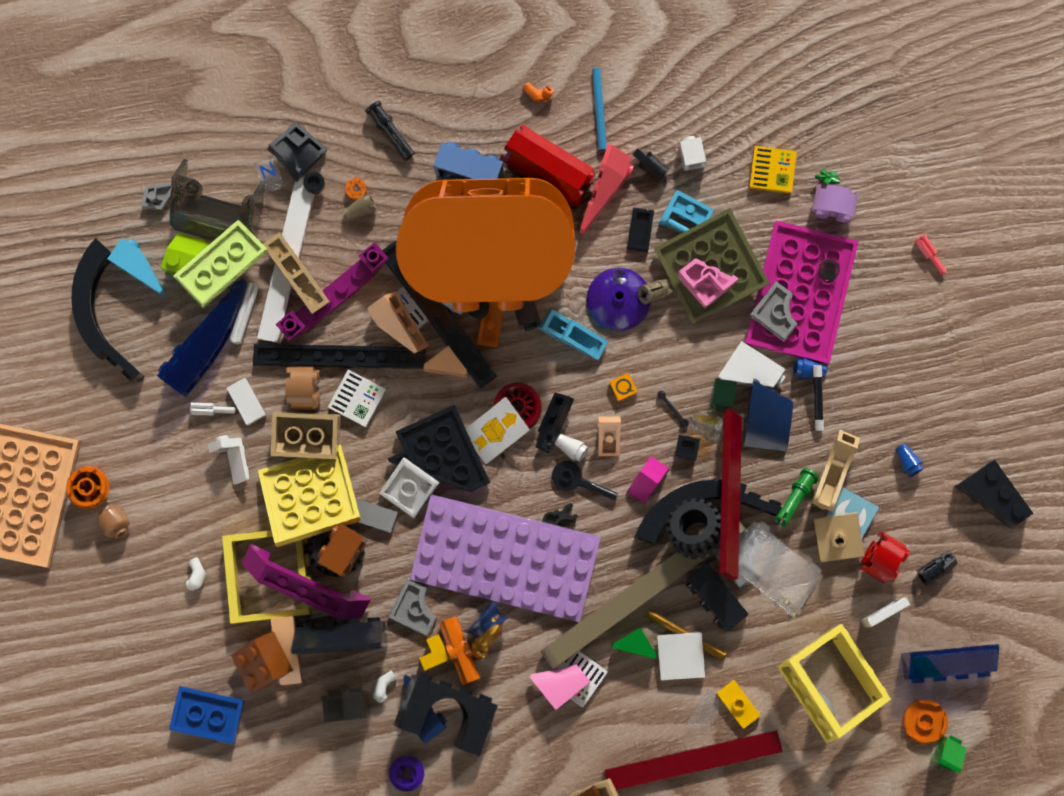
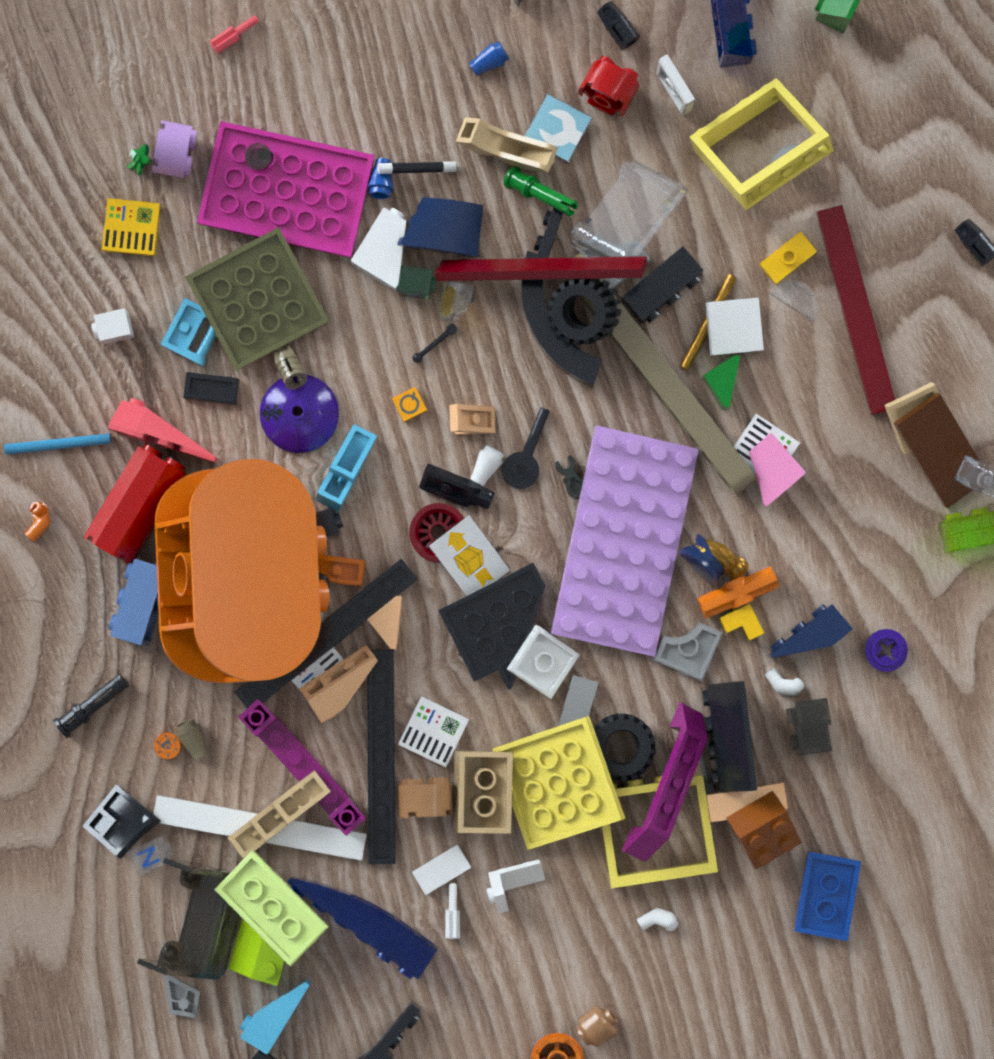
camera: 90 degrees left, 5 degrees up
white axle [230,282,259,344] -> none
black tile [303,172,325,194] -> none
dark orange brick [317,524,368,578] -> none
black arch [394,672,498,756] -> none
dark pink slope [627,456,669,504] -> none
black hinge [632,148,670,183] -> none
black plate [675,435,700,461] -> none
bright pink slope [677,258,738,309] -> none
light grey tile [750,282,798,342] -> none
tan tile [814,512,864,562] -> none
orange tile [903,699,948,744] -> none

